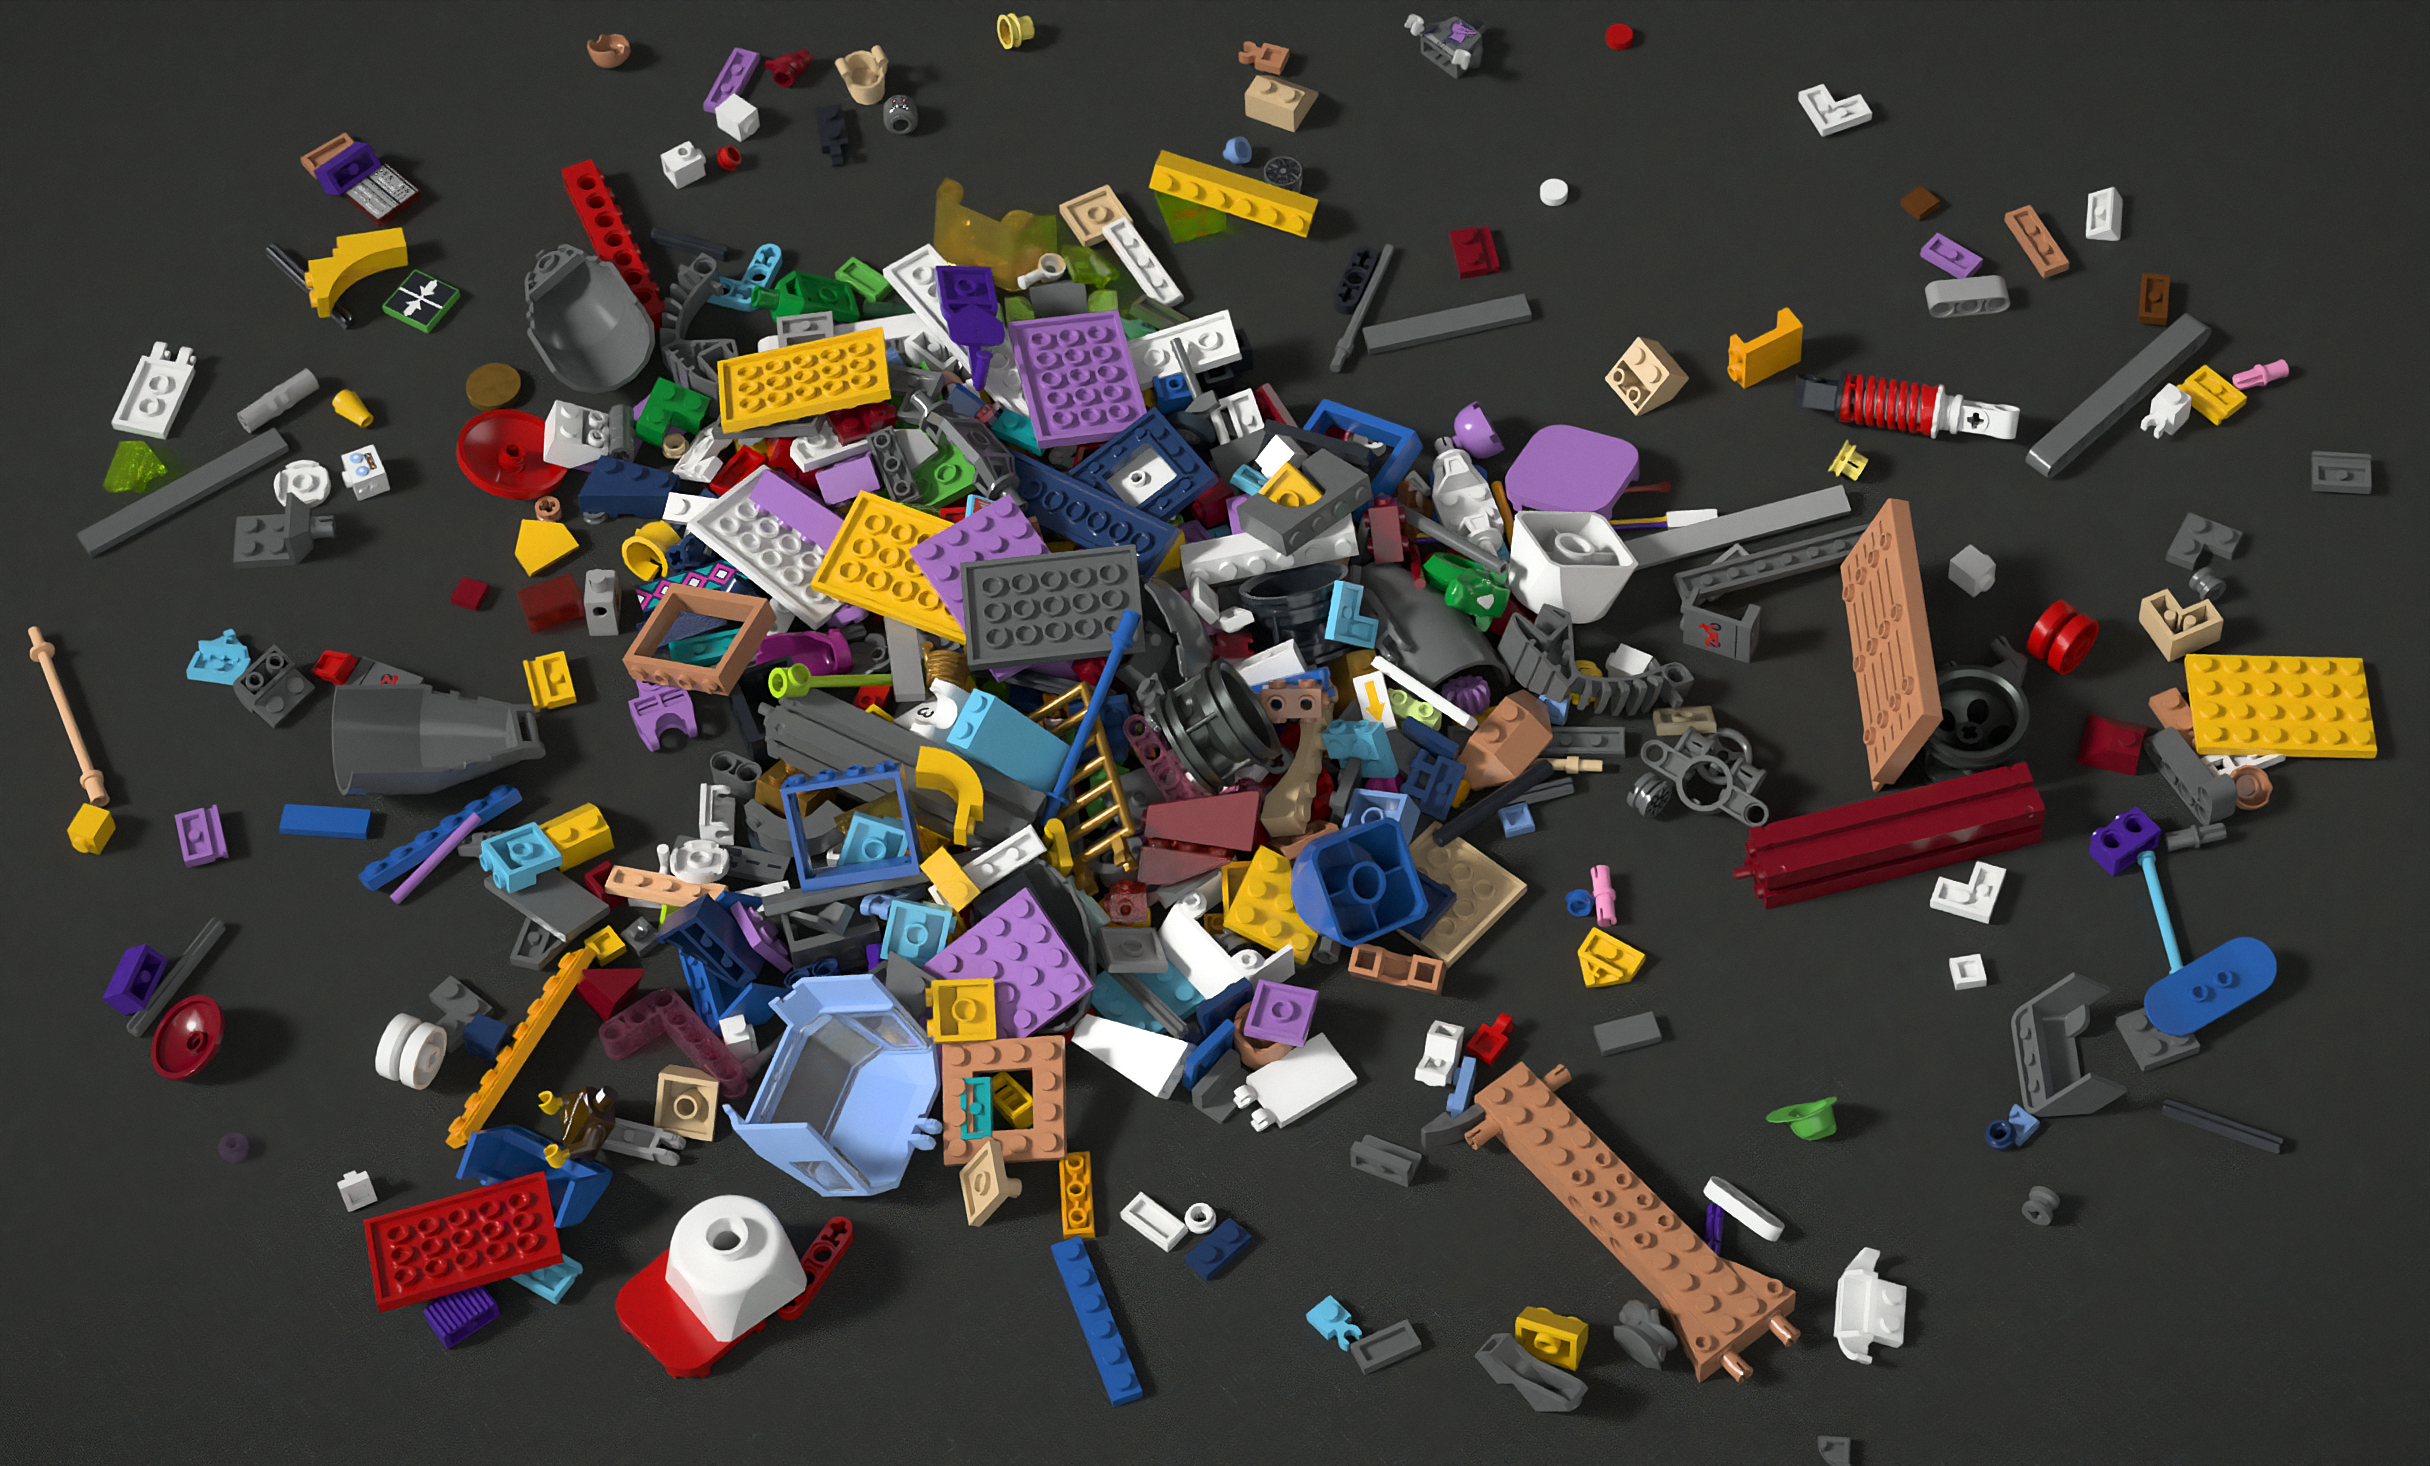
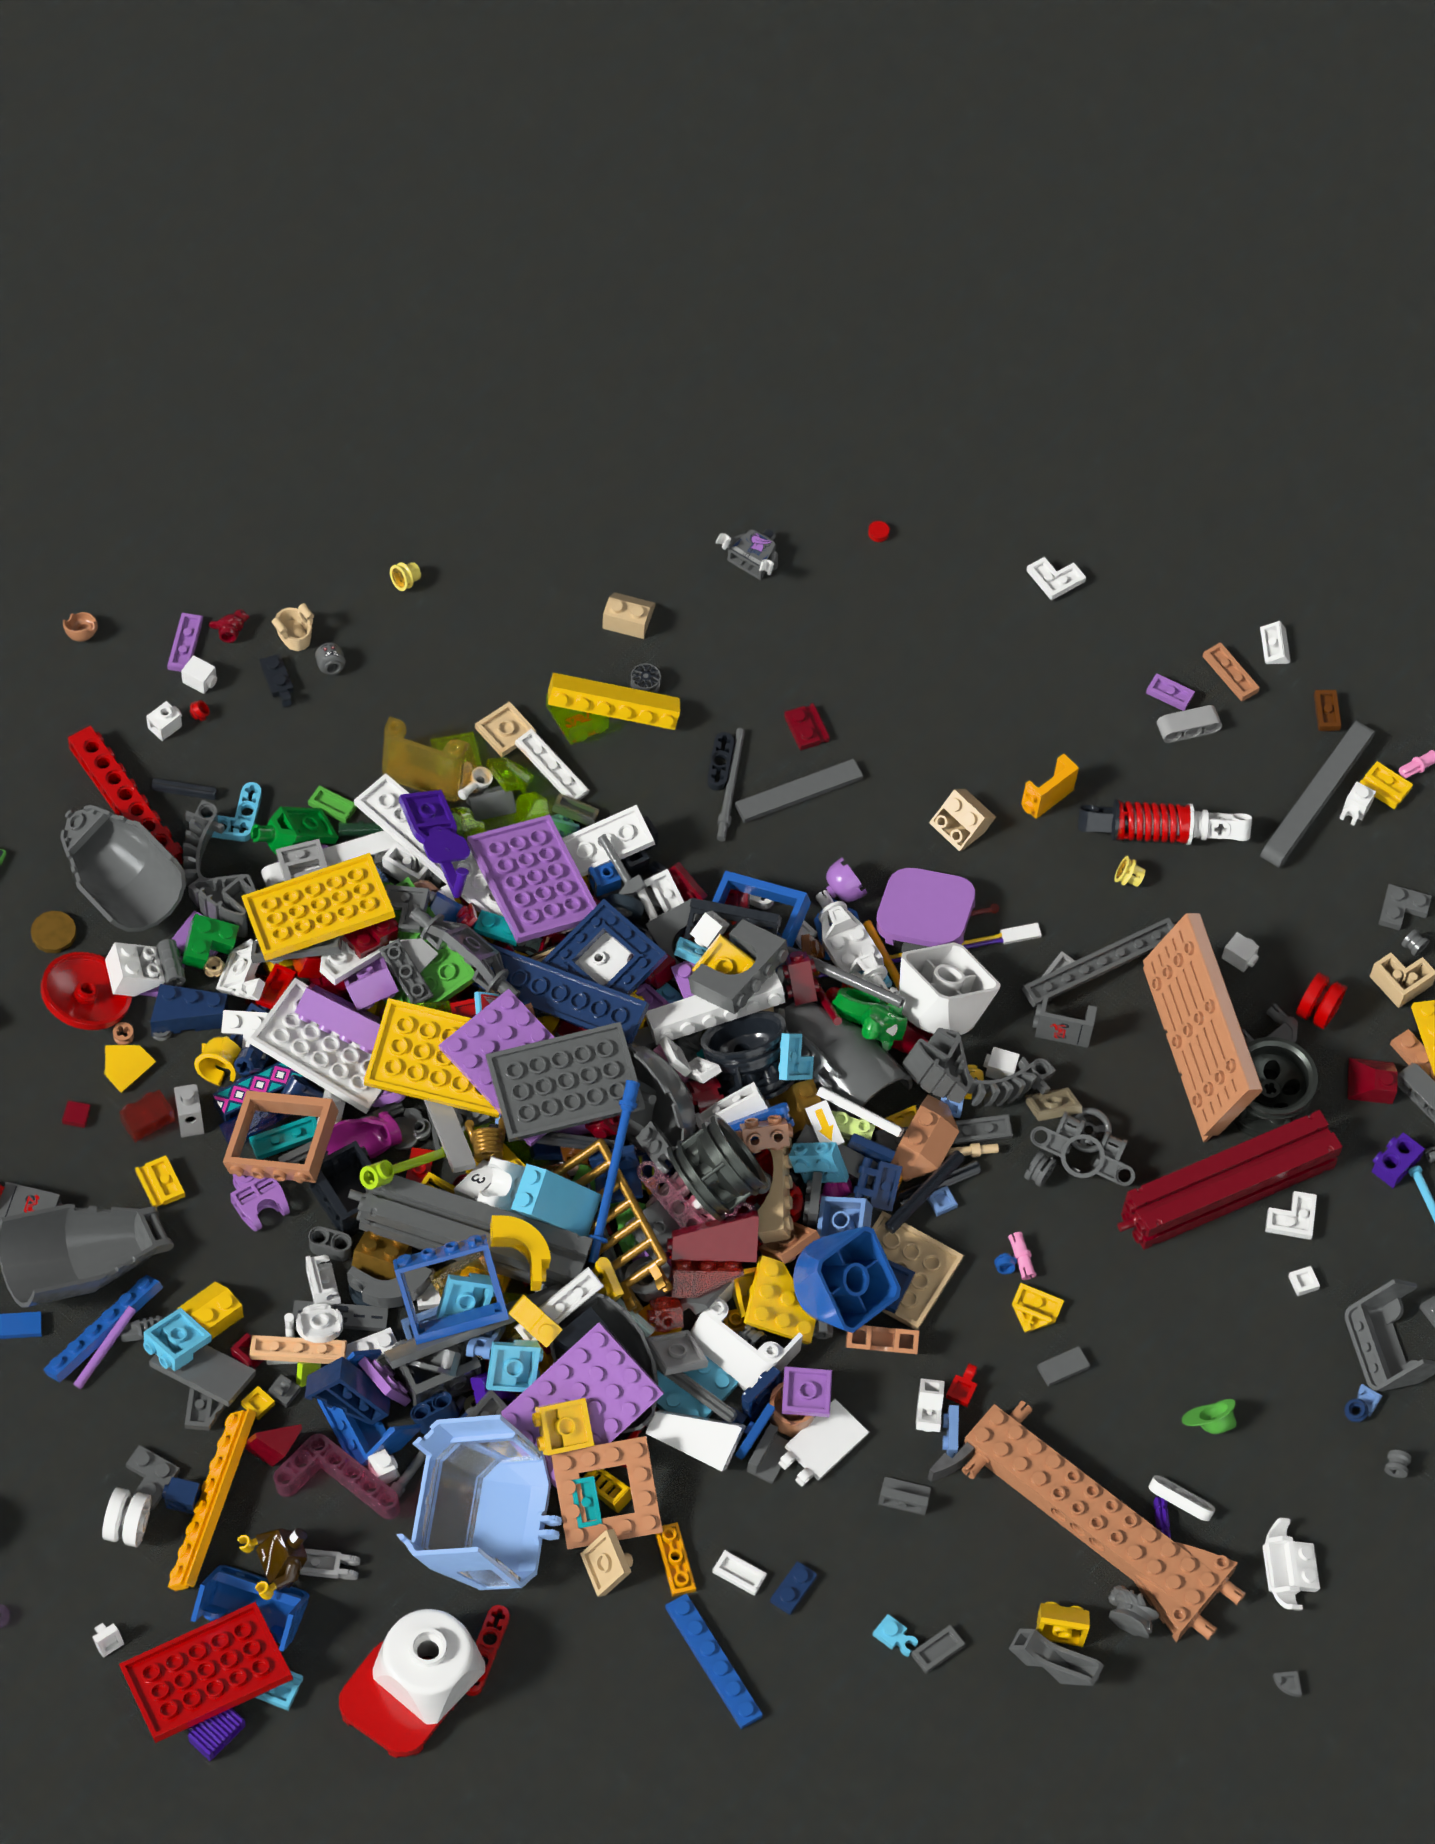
camera: 20 degrees left, 5 degrees up
tan slope [654,1064,720,1142] -> none
dark grey wing [883,951,940,1034] -> none
white plate [1185,1203,1216,1234] -> none
medium blue tile [1223,136,1252,166] -> none
nougat plate [1239,41,1289,75] -> none
medium lavender gear [1441,675,1491,716] -> none
white tile [1540,179,1568,206] -> none
light grey tile [1624,485,1851,571] -> none
reddish brown tile [1900,185,1940,221] -> none

